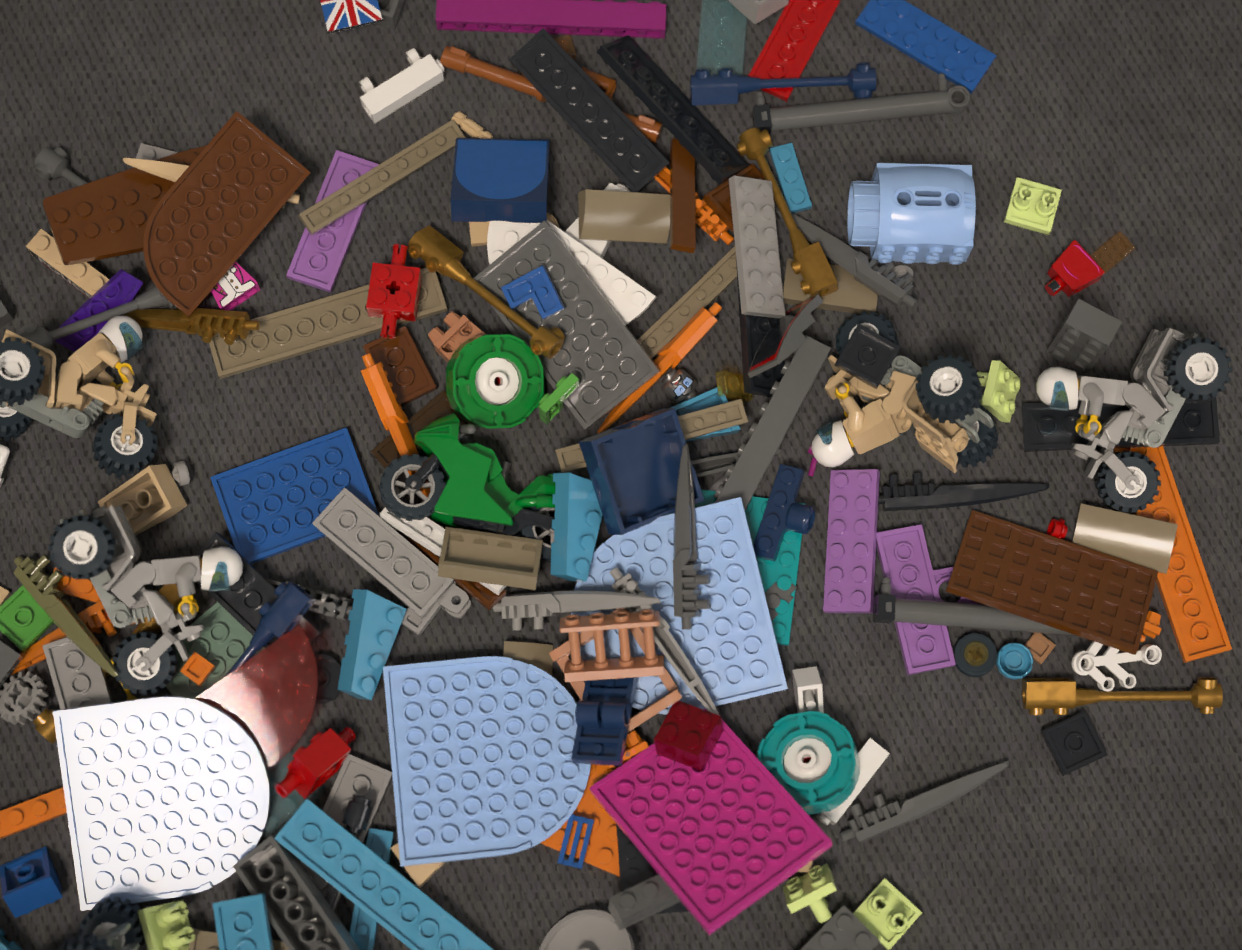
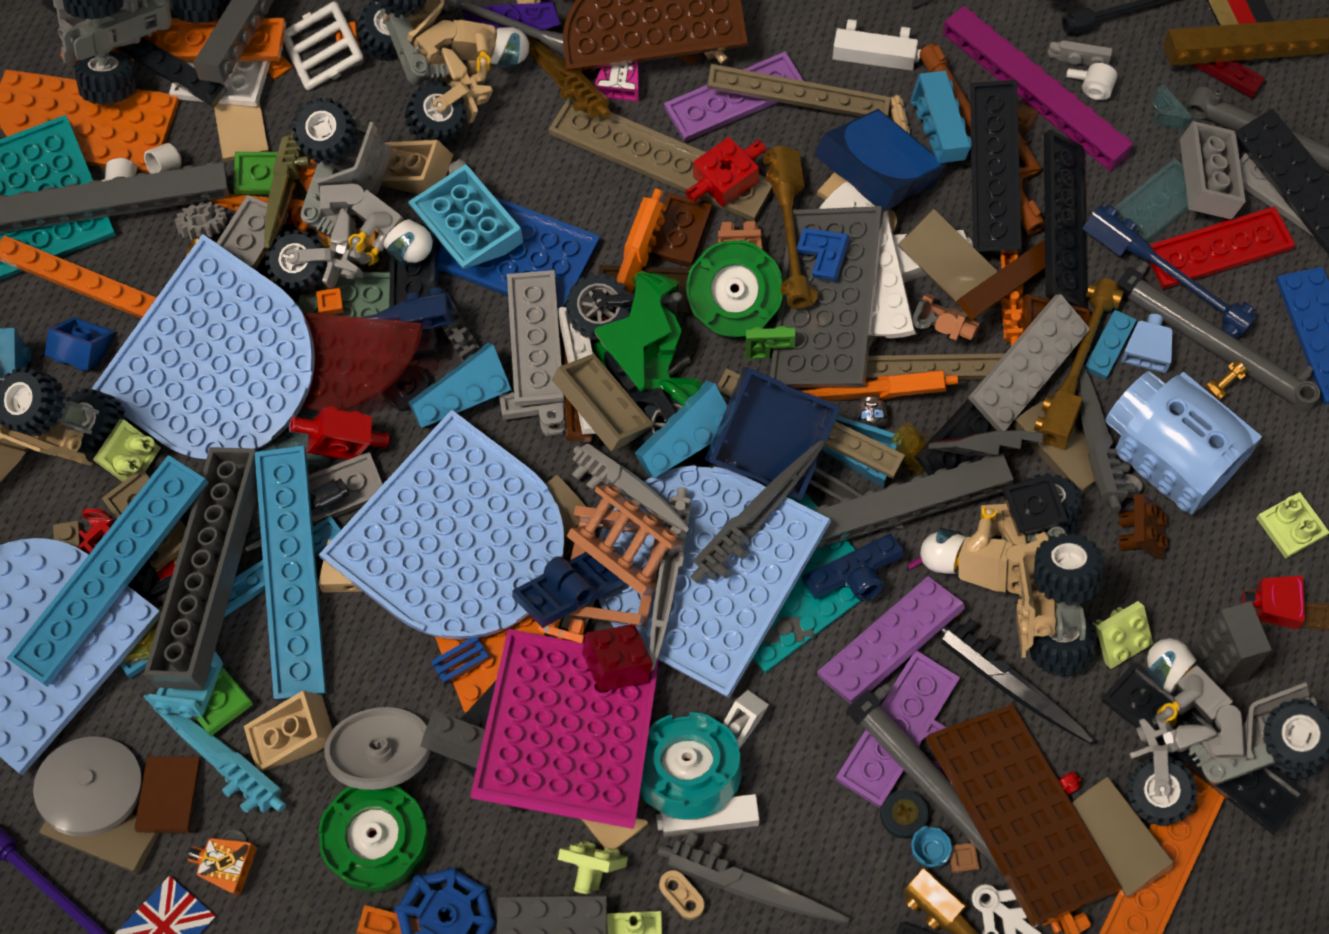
camera: 50 degrees right, 10 degrees down
none -> medium azure slope [408,164,523,269]
none -> tan plate [659,871,704,920]
none -> dark azure wedge [910,71,971,163]
none -> nougat hips [912,293,980,340]
none -> reddish brown plate [1118,494,1168,559]
none -> light blue torso [1121,314,1172,373]
none -> pearl gold bar [1204,360,1248,400]

